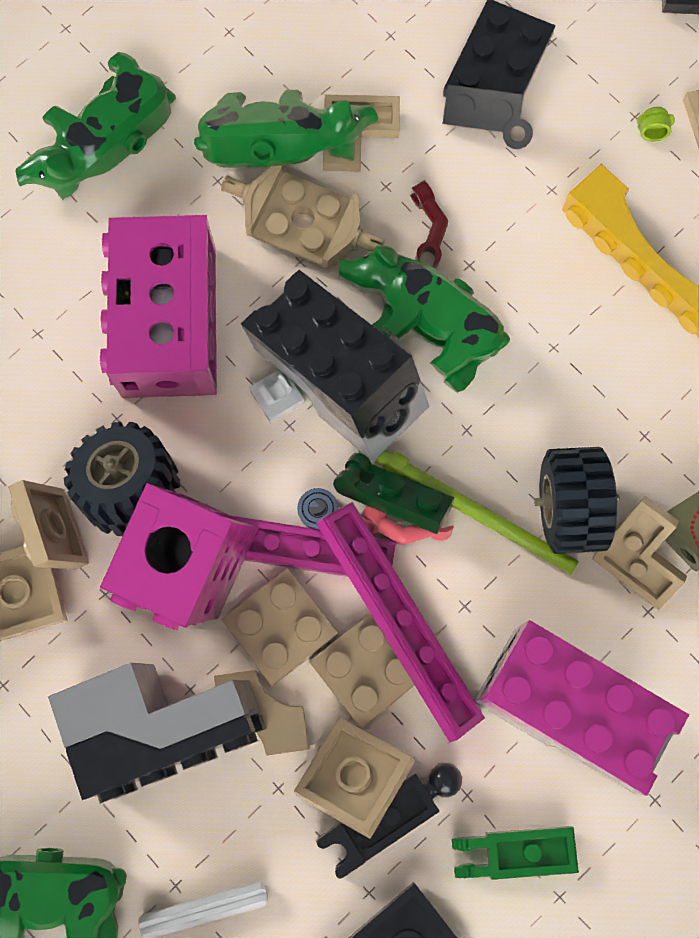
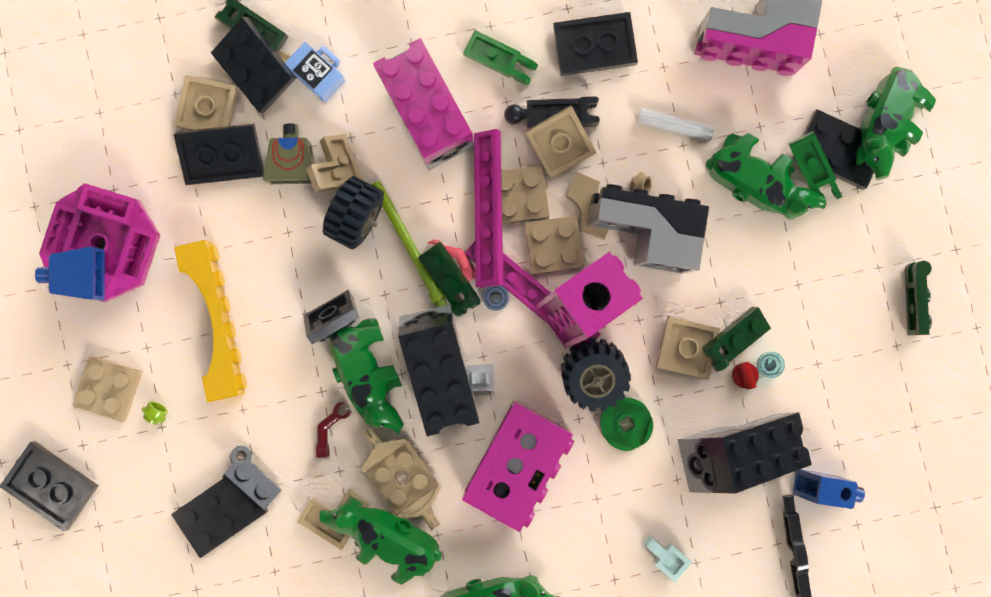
camera: 145 degrees left, 10 degrees up
tan plate [8,480,89,570] -> none
none -> black plate [303,289,359,345]
none -> green plate [599,397,654,451]
none -> tan plate [629,172,652,195]

